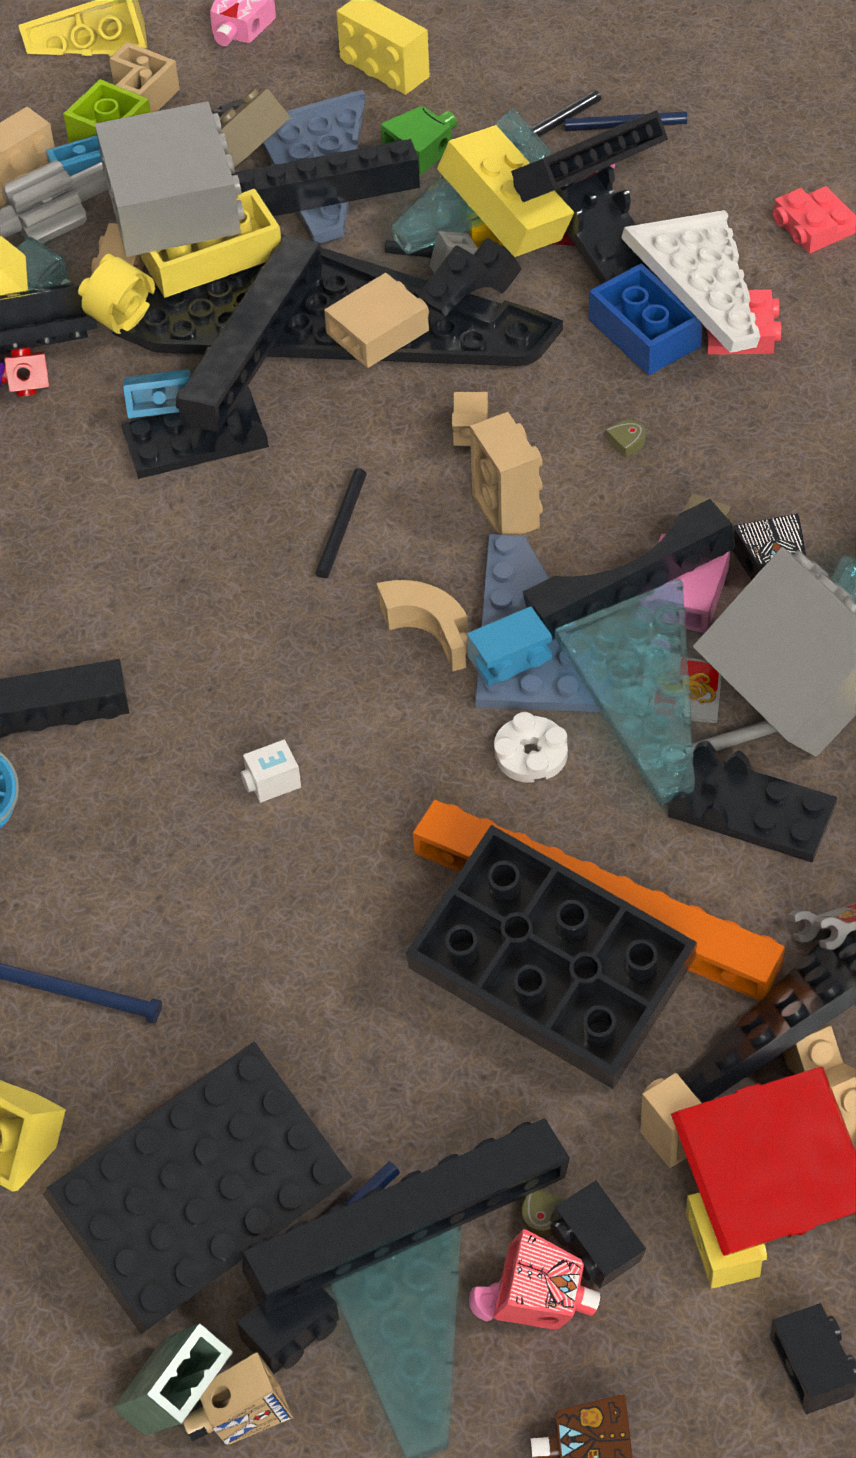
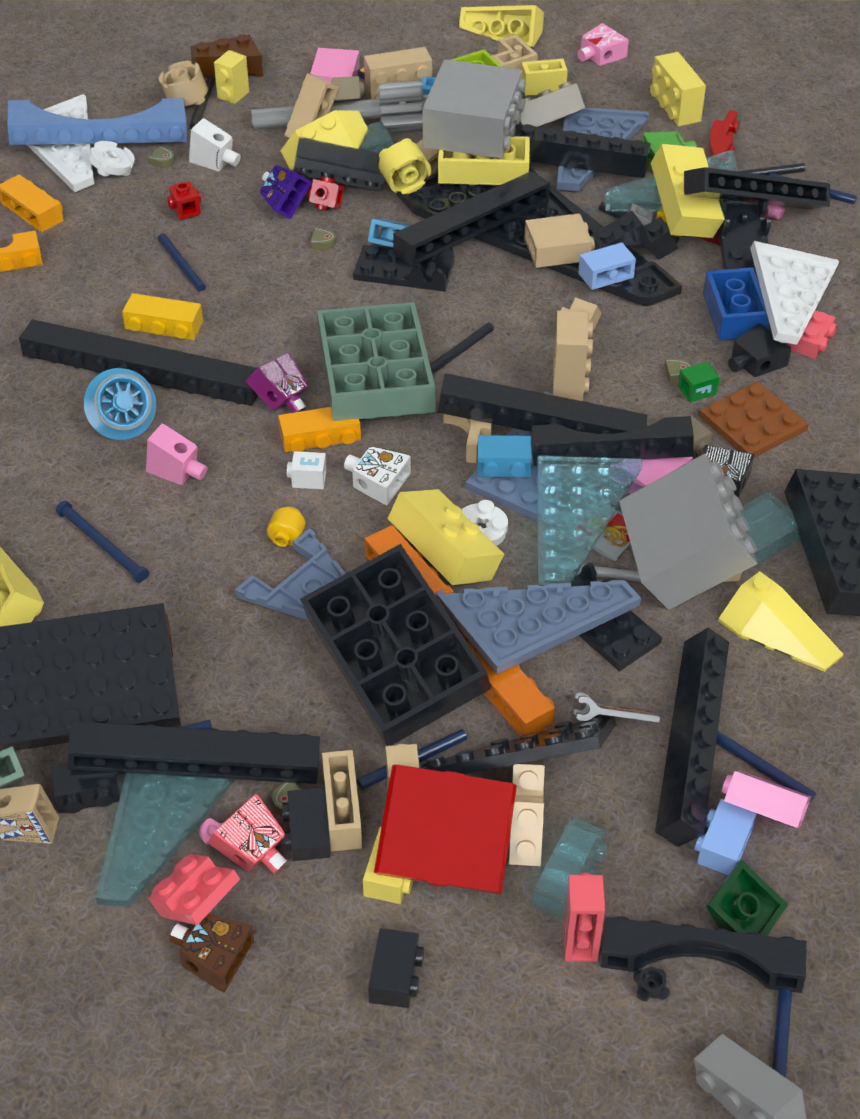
camera: 25 degrees right, 5 degrees down
none -> bright pink torso [146,424,208,485]
none -> coral plate [148,854,240,925]
none -> sand blue wing [235,528,346,621]
none -> magenta torso [245,352,308,413]
none -> yellow head [267,506,306,547]
none -> light orange brick [278,407,361,452]
none -> olive tile [311,228,336,250]
none -> sand green brick [317,302,436,421]
none -> tan brick [322,750,362,852]
none -> white torso [344,447,411,505]
none -> dark blue bar [356,729,467,790]
none -> light yellow brick [388,489,504,585]
none -> sand blue wing [435,580,641,674]
none -> black brick [437,373,647,434]
none -> light yellow brick [522,59,568,96]
none -> light blue brick [579,243,636,290]
none -> green brick [678,361,720,403]
none -> dark orange plate [699,381,809,458]
none -> red slope [708,110,740,170]
none -> black torso [728,323,792,377]

